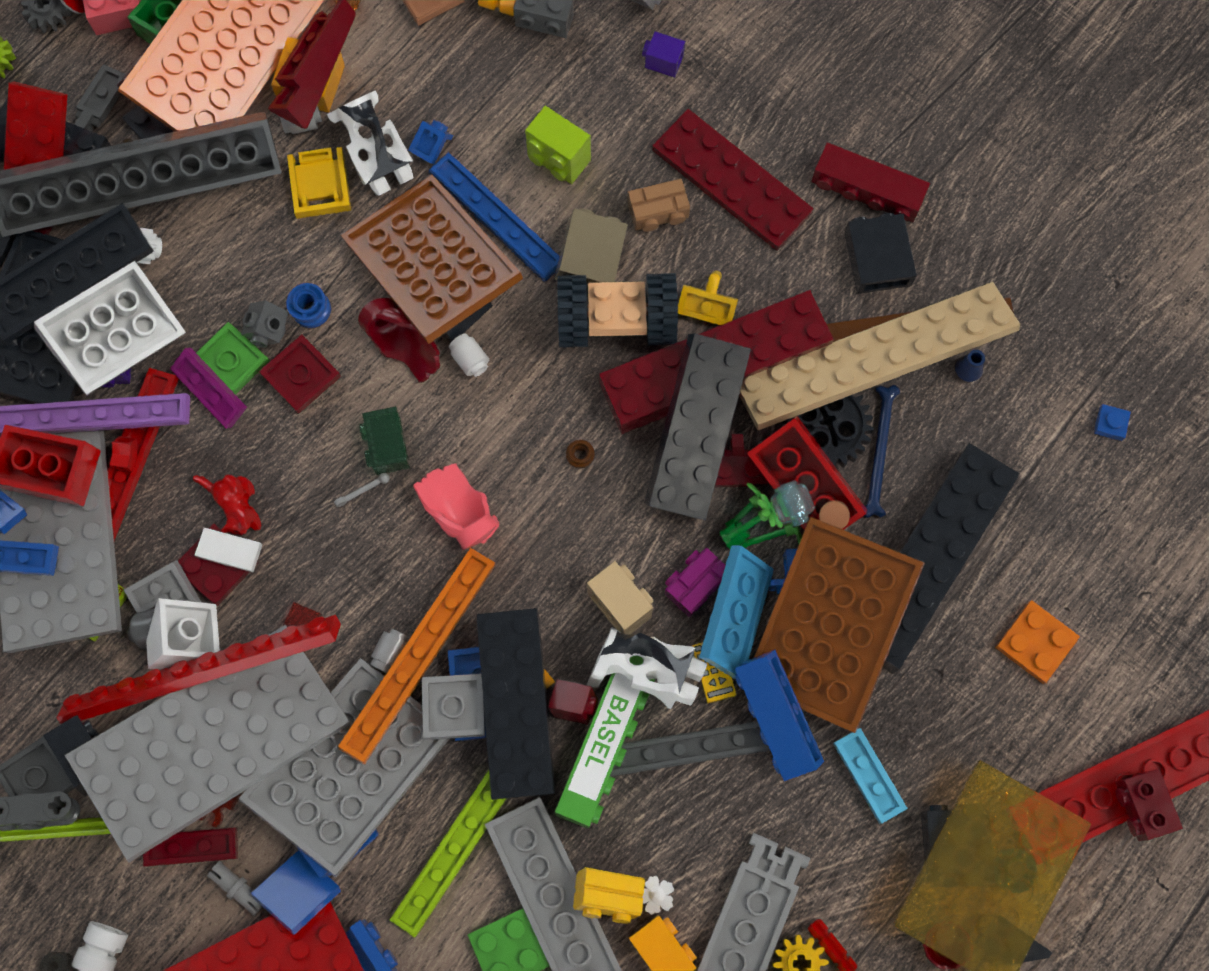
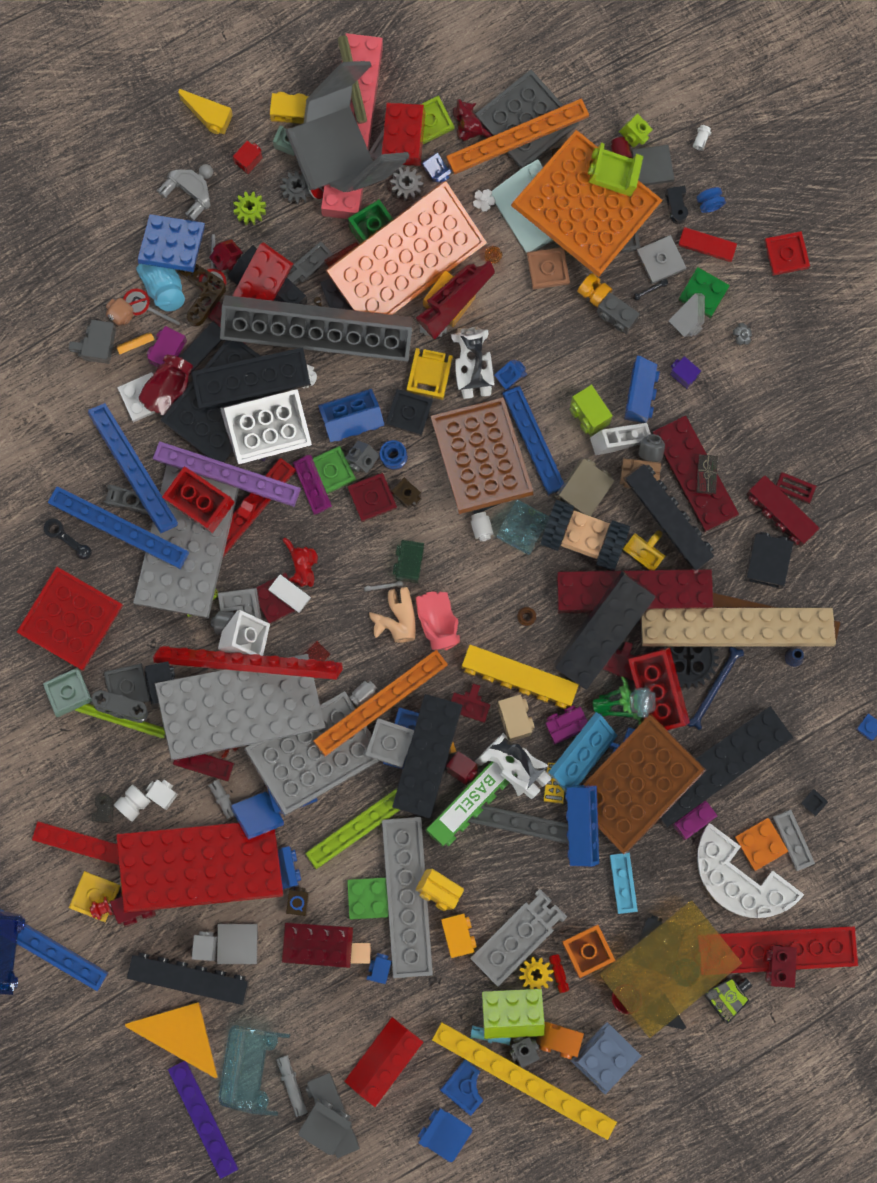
camera: 20 degrees right, 5 degrees up
dark red hair [358,298,440,383] -> none
white plant [642,876,674,915] -> none
nougat tile [819,500,850,529] -> none
none -> white brick [146,780,178,810]
none -> blue slope [318,389,384,442]
none -> light nougat piece [369,587,416,643]
none -> black plate [386,389,433,436]
none -> dark brown brick [392,477,422,509]
none -> dark red hinge [451,683,491,723]
none -> yellow brick [462,645,579,709]
none -> clear light blue bracket [496,500,549,555]
none -> orange brick [561,925,616,978]
none -> white slope [590,423,651,455]
none -> black brick [623,464,714,570]
none -> blue slope [624,356,660,423]
none -> dark grey head [639,434,665,462]
none -> magenta brick [672,800,717,840]
none -> clear smoke tile [696,454,718,494]
none -> white plate [697,823,804,918]
none -> torso [702,977,753,1024]
none -> light grey tile [772,810,815,871]
none -> dark red tile [776,472,817,504]
none -> black plate [800,789,828,817]

